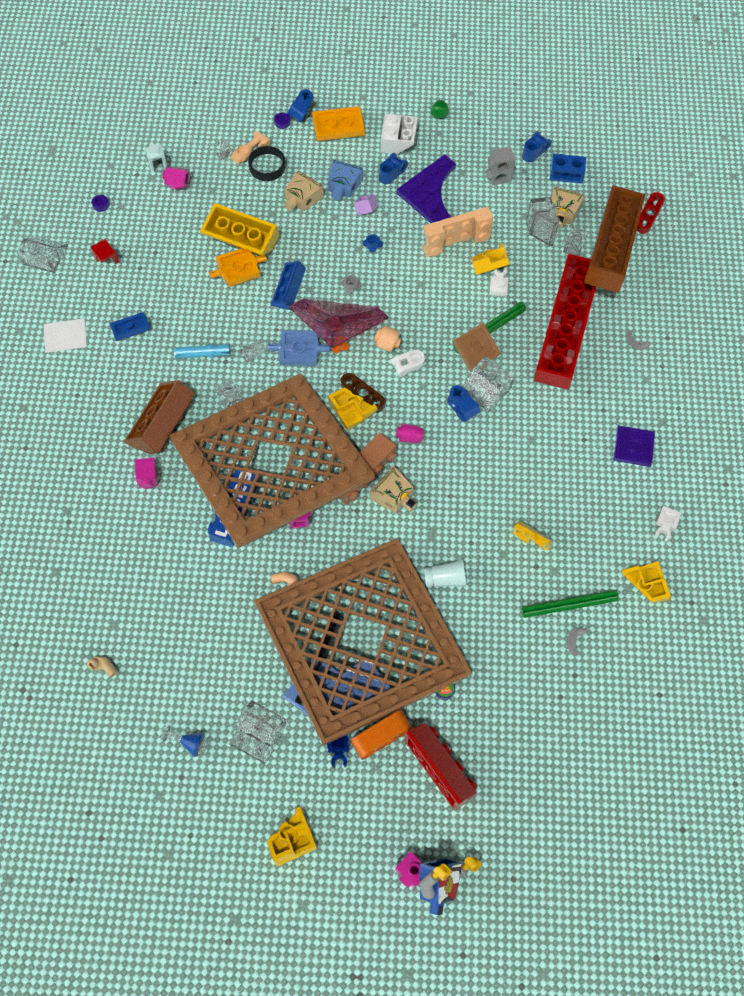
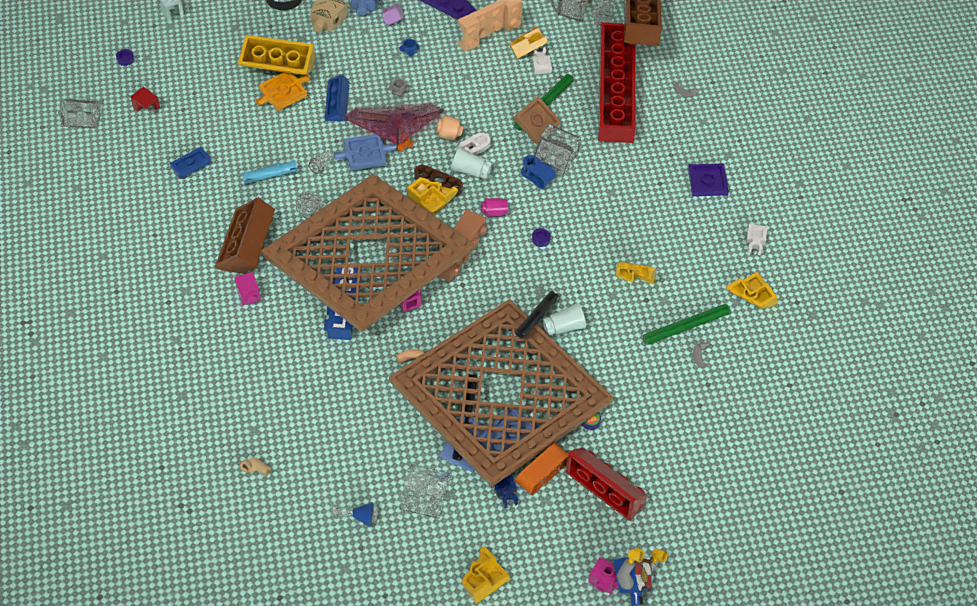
camera: 15 degrees left, 10 degrees down
white sticker [43,319,87,353] -> none
dark pink brick [163,166,190,190] -> none
tan torso [370,466,417,513] -> none
none -> light aqua plant [451,147,493,179]
none -> black axle [515,291,558,339]
none -> dark purple tile [532,228,551,247]

